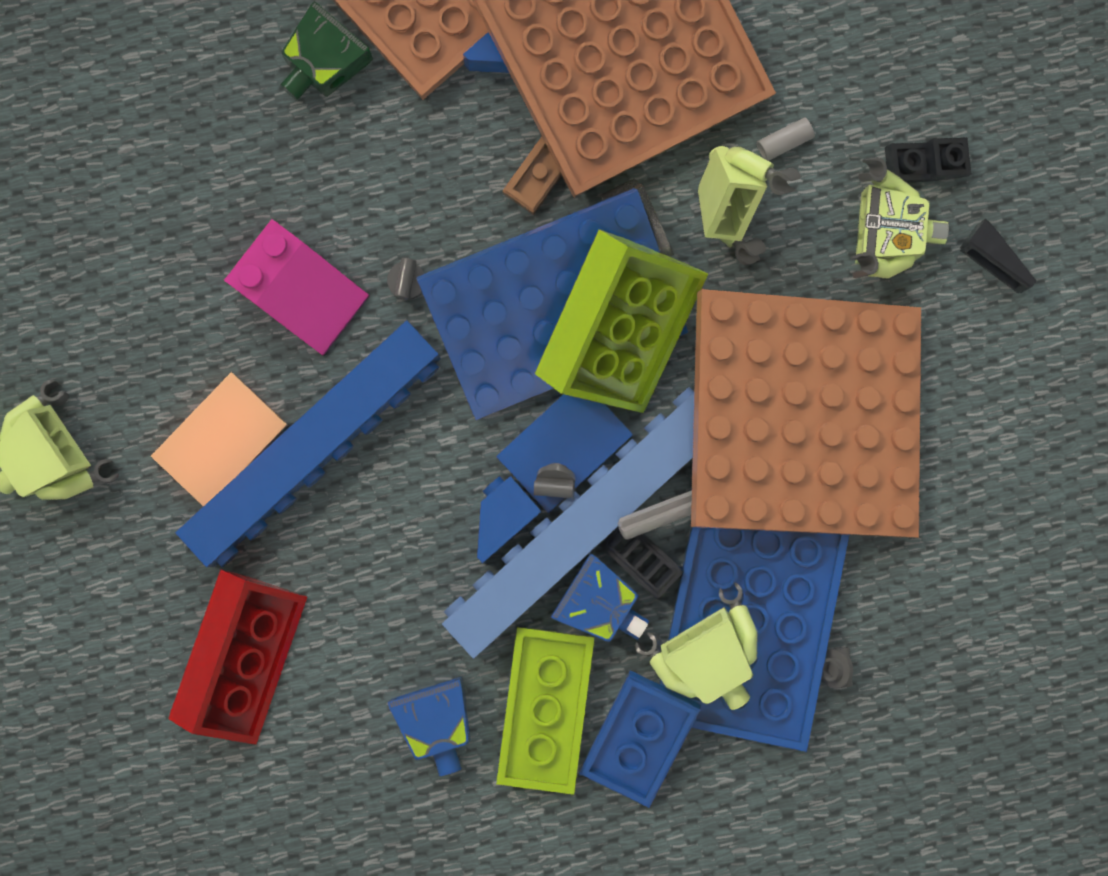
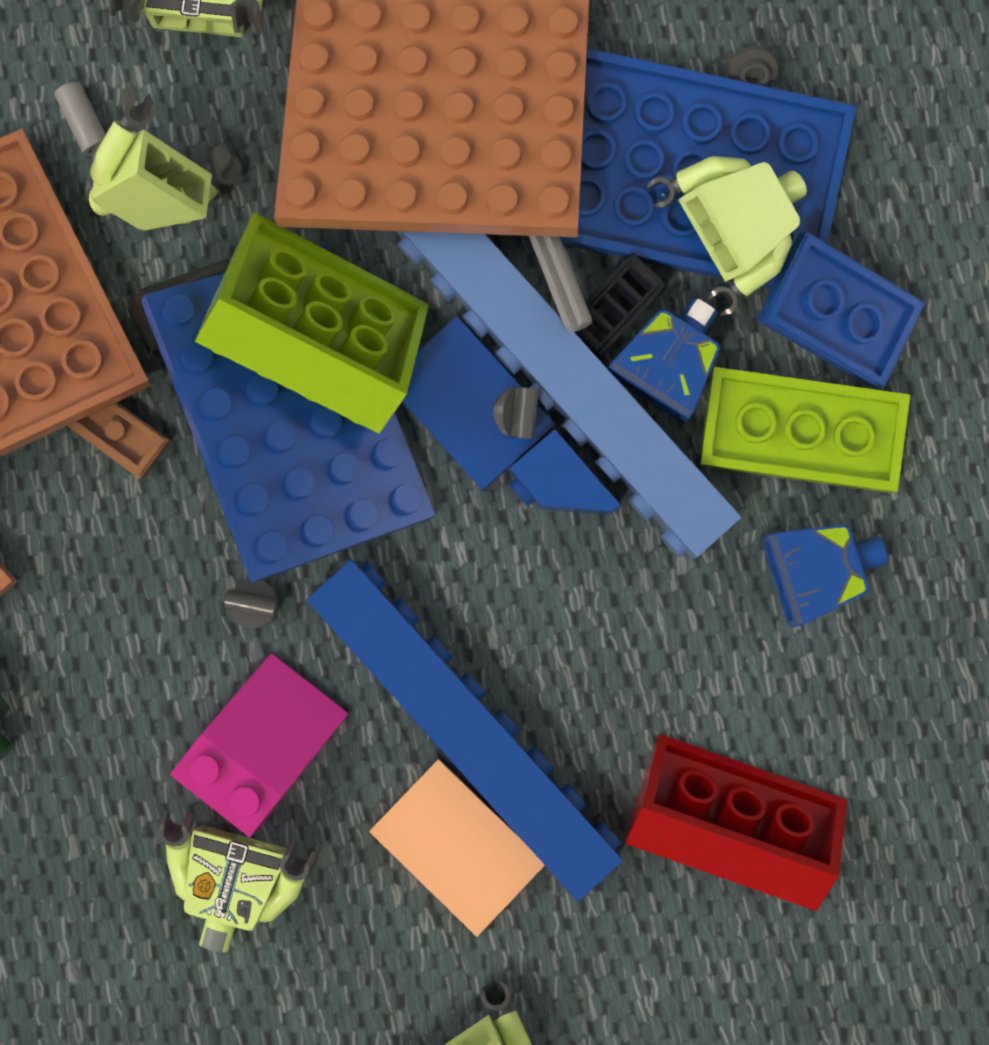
camera: 80 degrees left, 0 degrees up
none -> torso [158,811,318,952]

